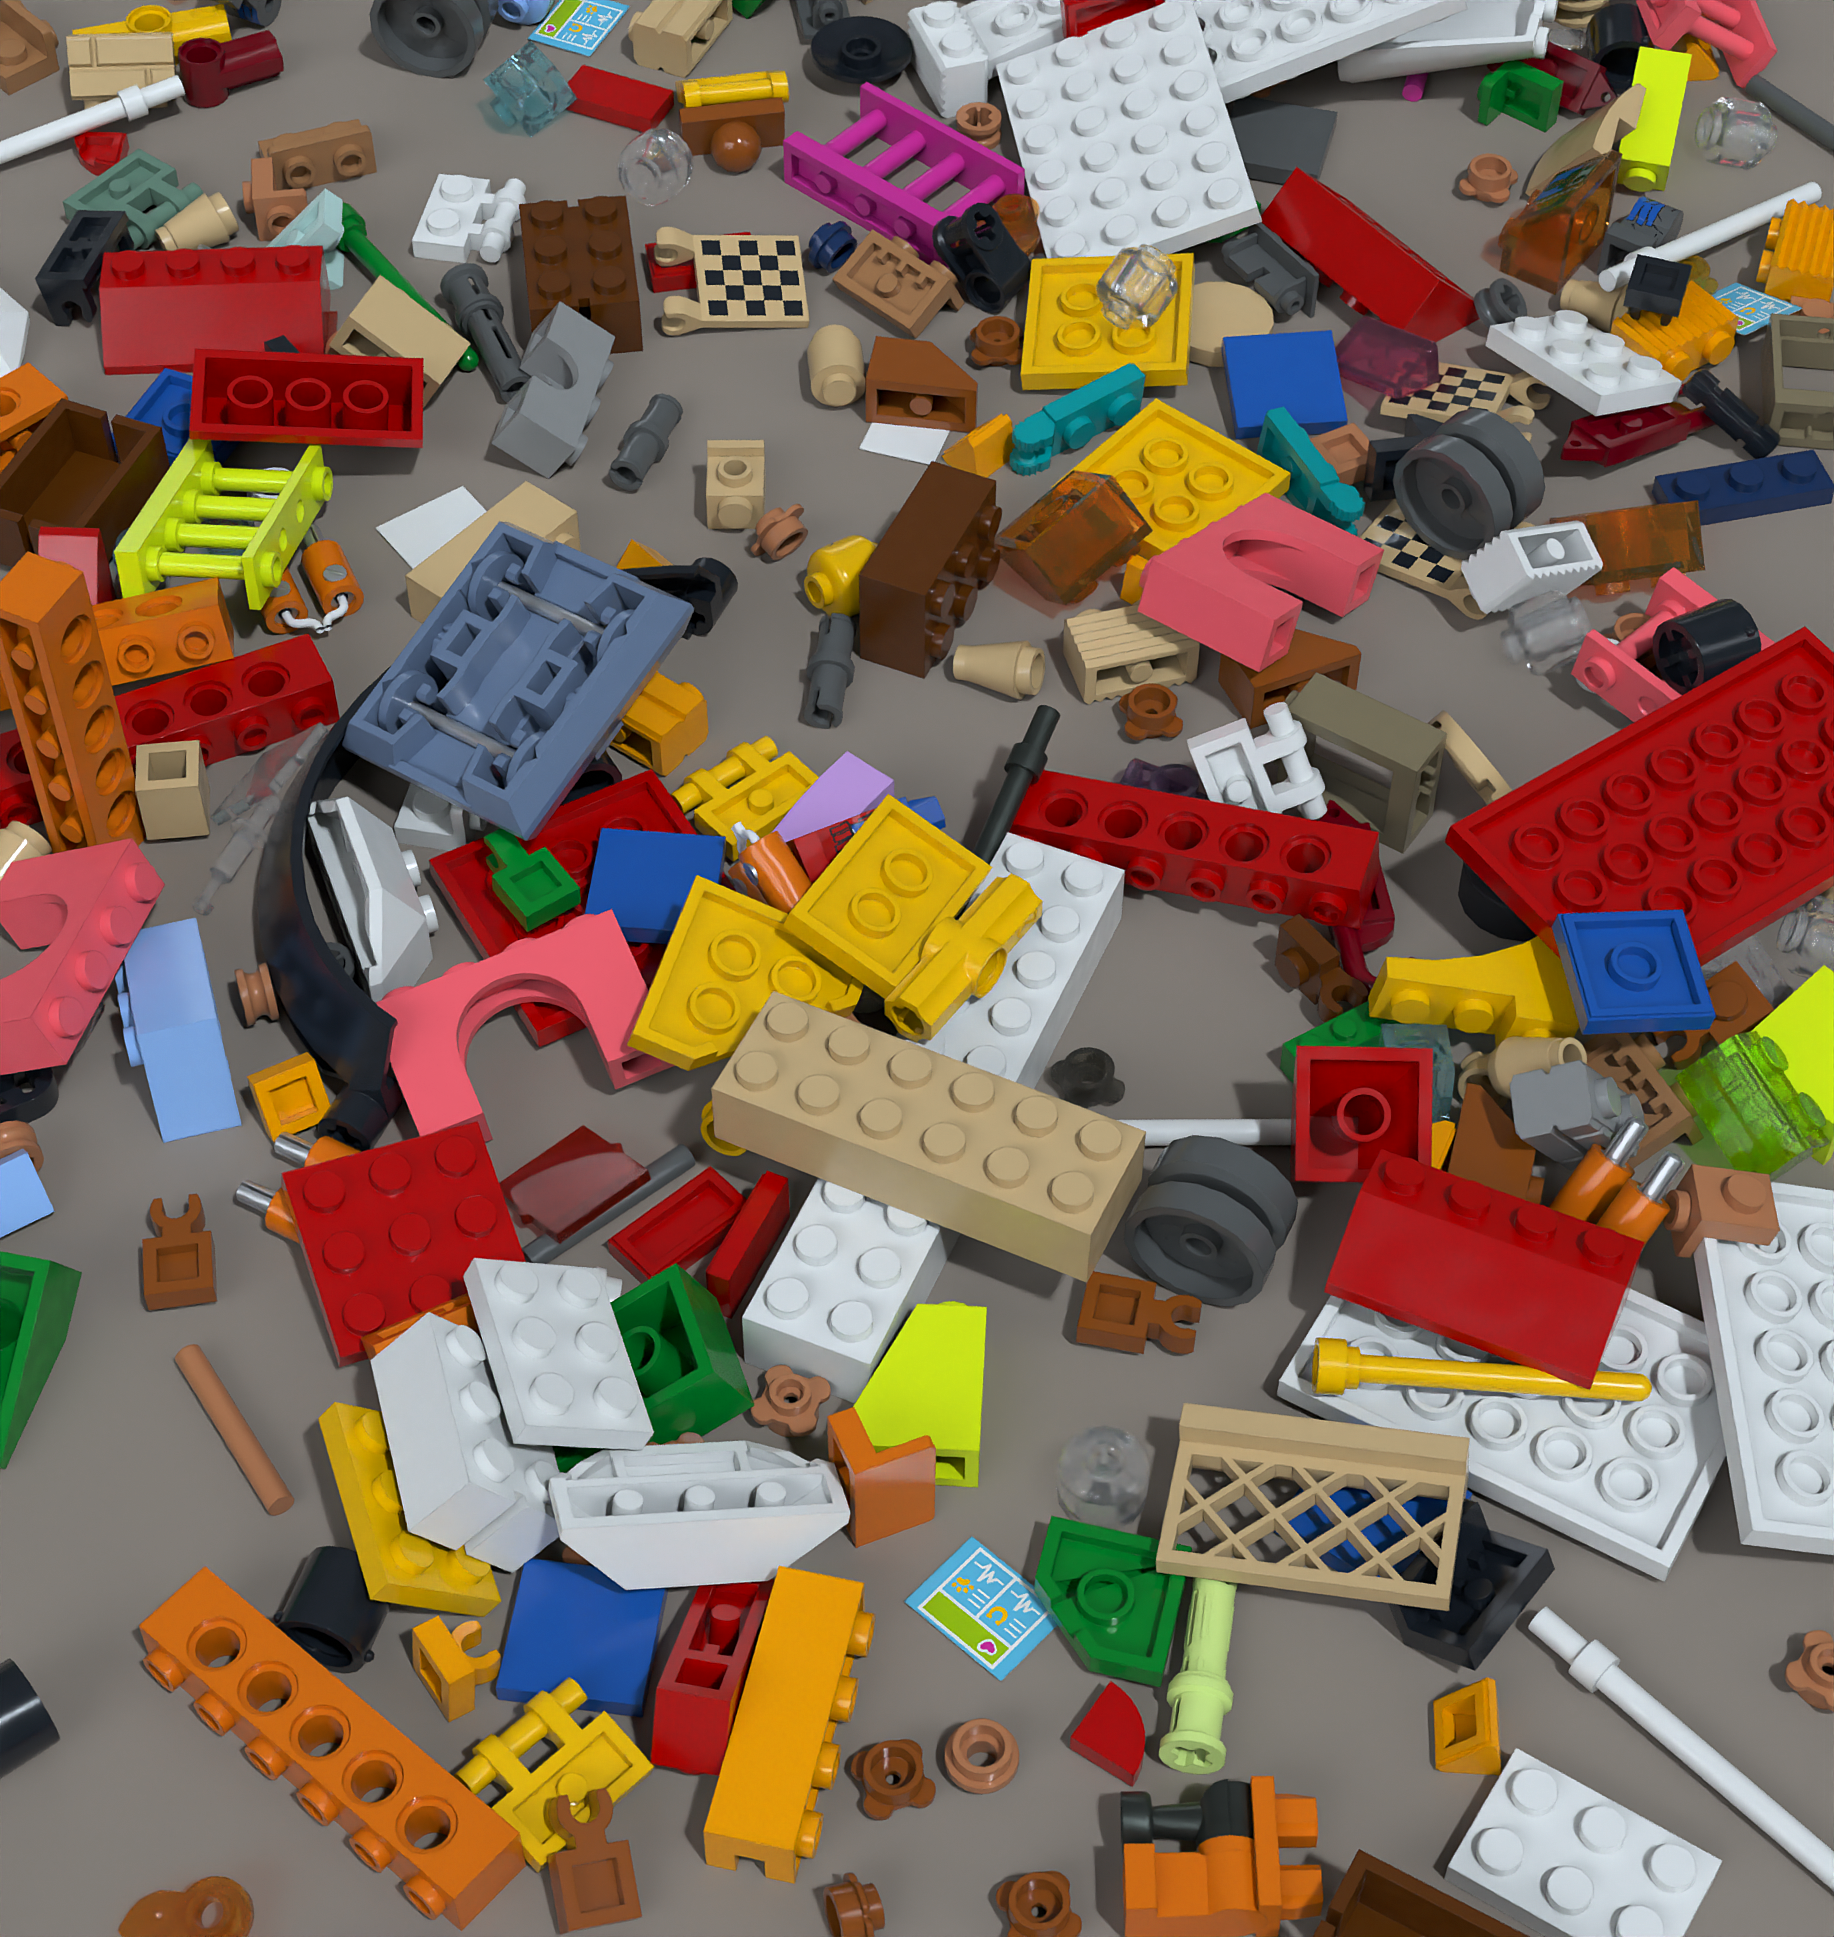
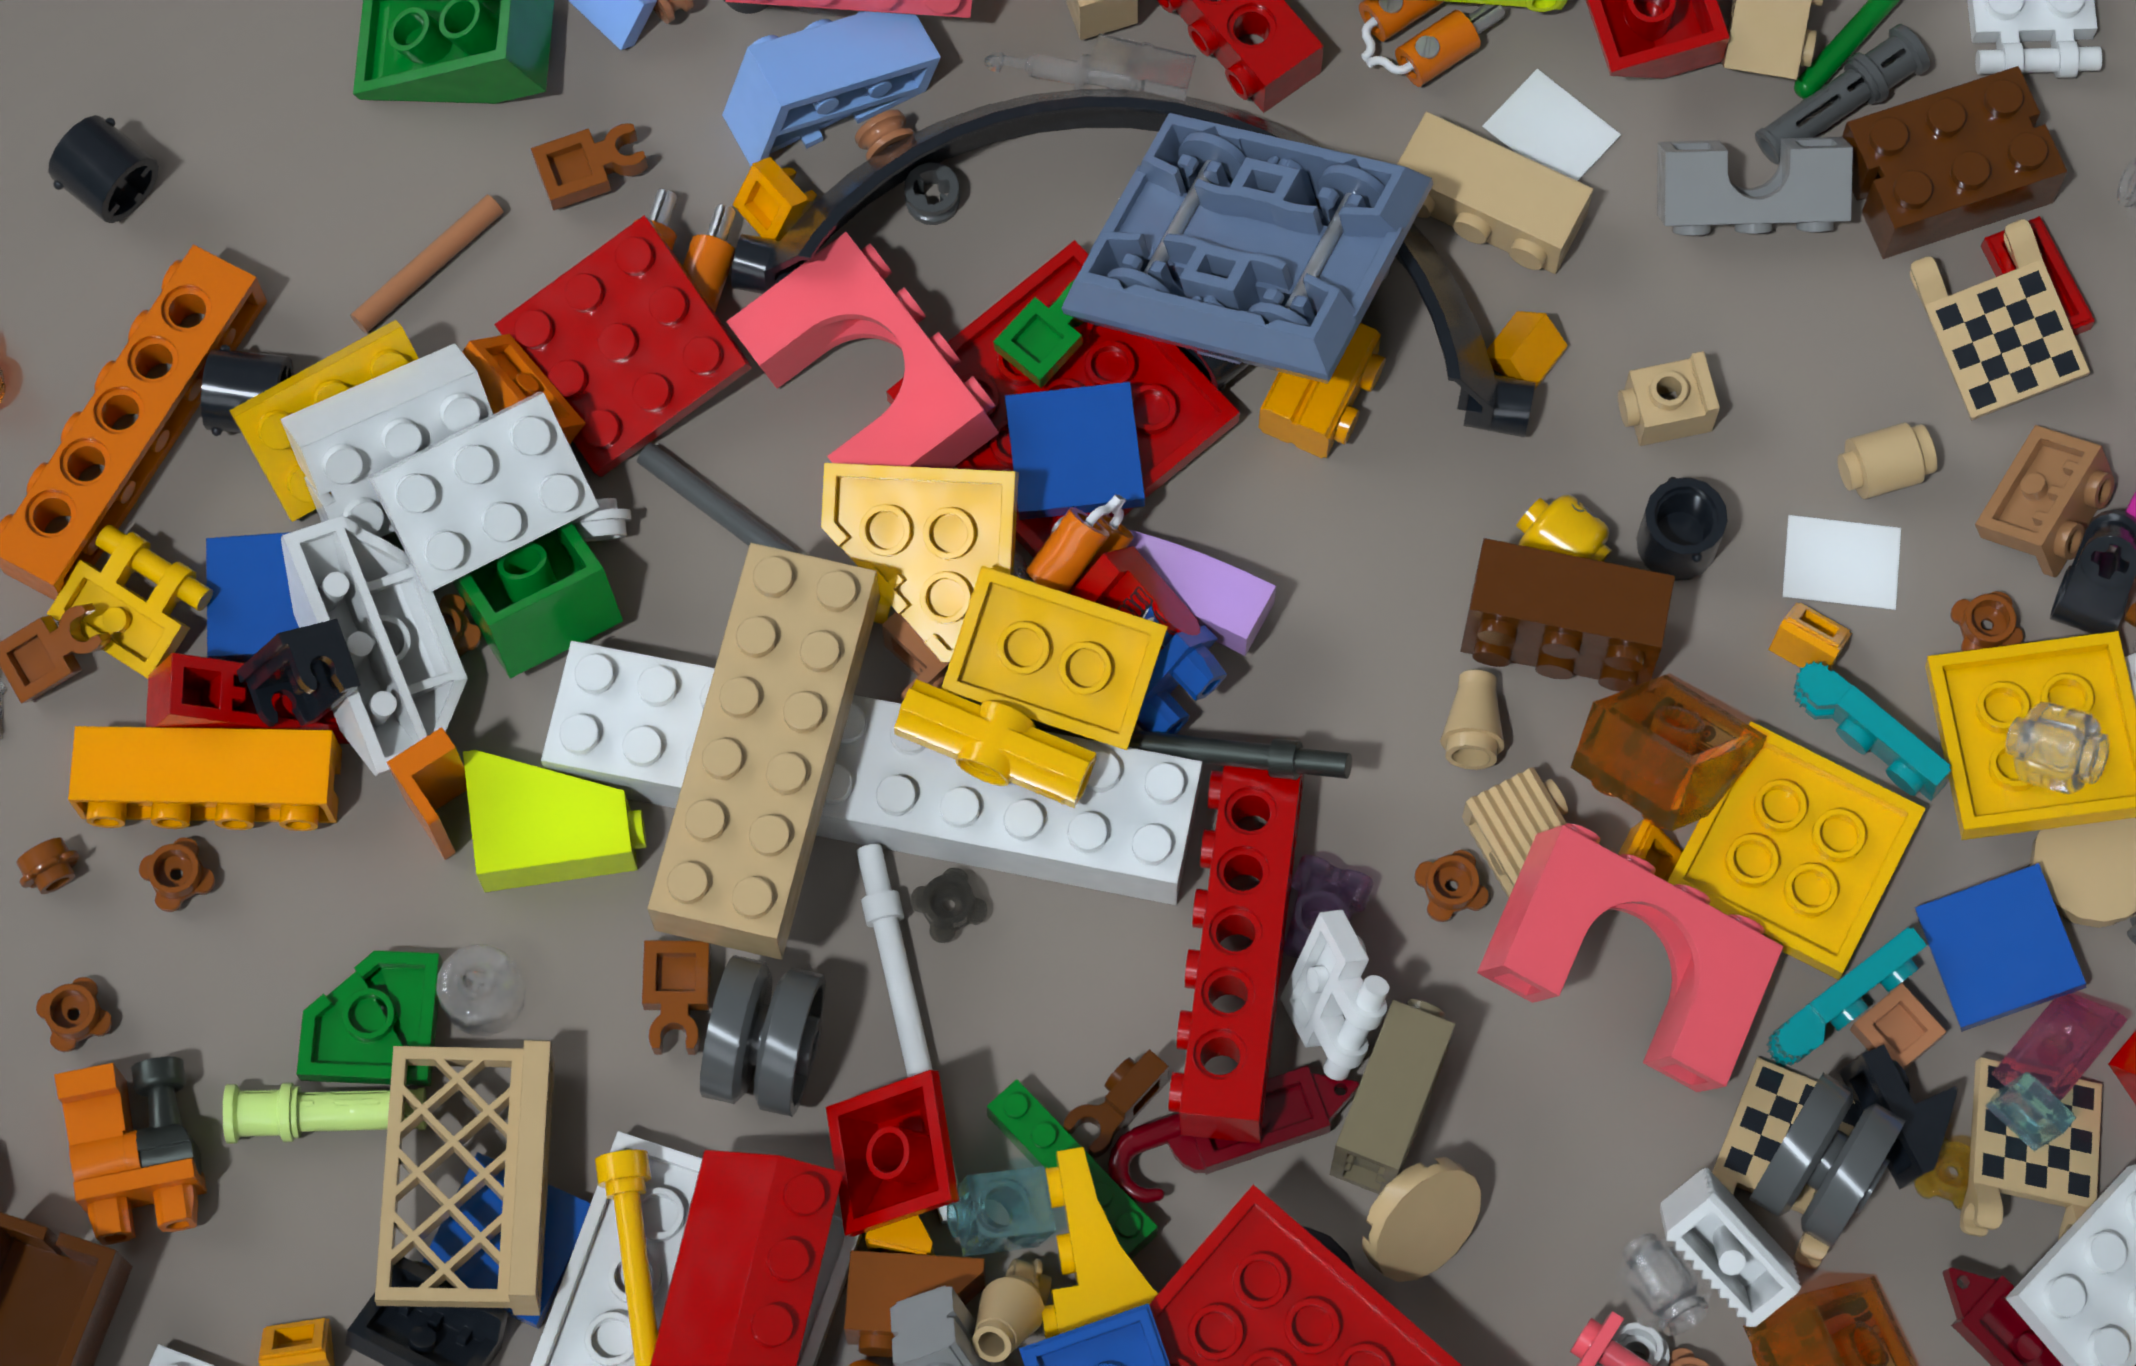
camera: 80 degrees right, 20 degrees up
white wedge [307,797,439,1003] -> none
light orange tile [412,1615,501,1722] -> none
clear red piece [499,1125,651,1244] -> none
red tile [608,1166,747,1284] -> none
dark grey pin [609,393,683,490] -> none
yellow plate [670,736,819,862] -> none
red tile [706,1170,790,1319] -> none
nougat plate [751,504,808,560] -> none
nougat plate [751,1365,831,1437] -> none
dark grey pin [804,613,857,729] -> none
dark blue plate [808,221,857,273] -> none
dark orange slope [866,336,978,433] -> none
sticker [904,1536,1057,1681] -> none
nougat plate [944,1718,1019,1794] -> none
red tile [1070,1681,1145,1787] -> none
dark orange slope [1218,629,1362,729] -> none
none -> black hinge [236,619,361,727]
none -> black piece [1636,477,1728,581]
none -> clear light blue tile [1985,1072,2076,1151]

